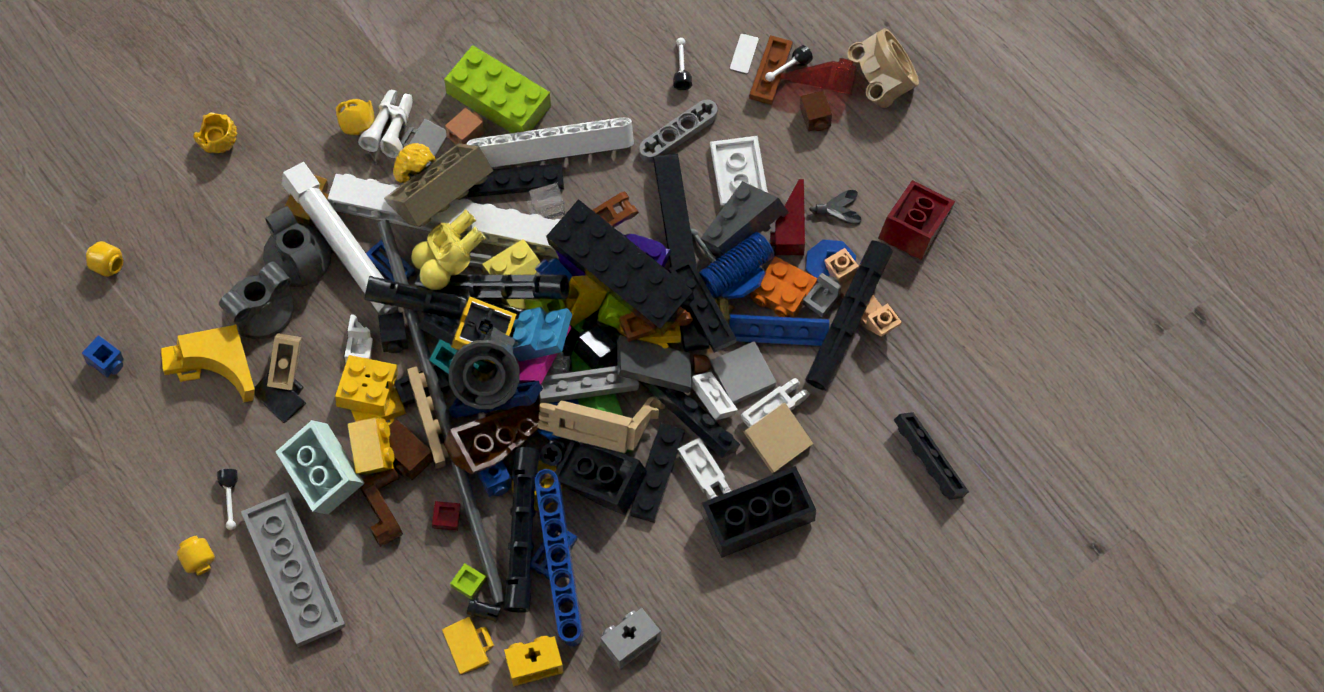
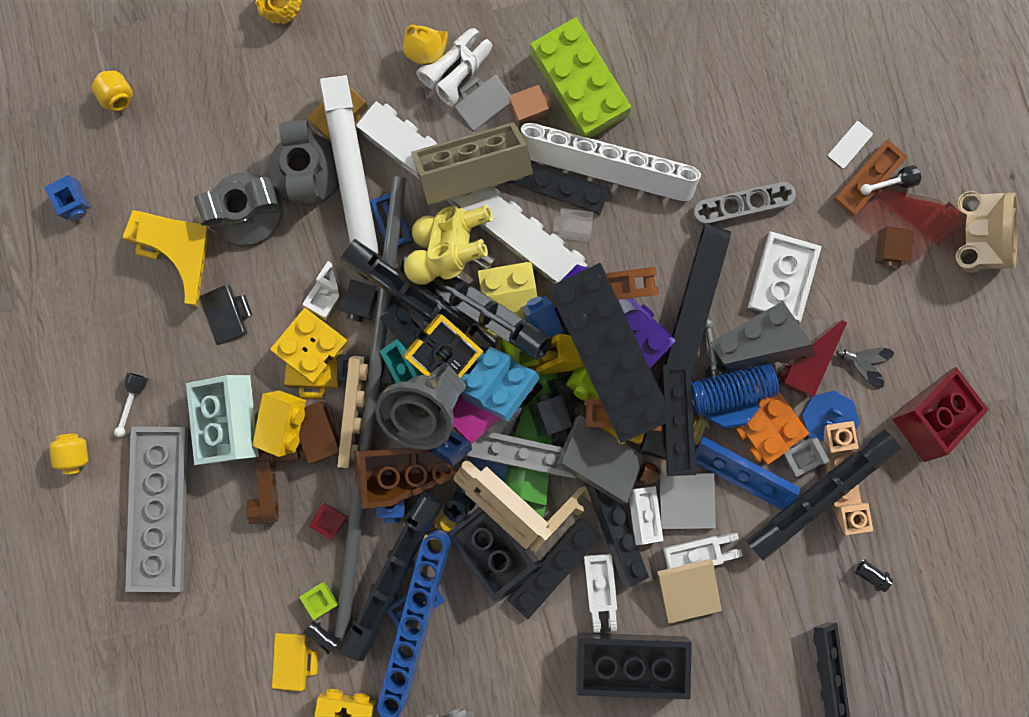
camera: 25 degrees right, 20 degrees up
tan slope [267,333,302,390] -> none
yellow hair [393,143,435,183] -> none
black hinge [673,38,692,90] -> none
none -> black pin [855,559,893,592]

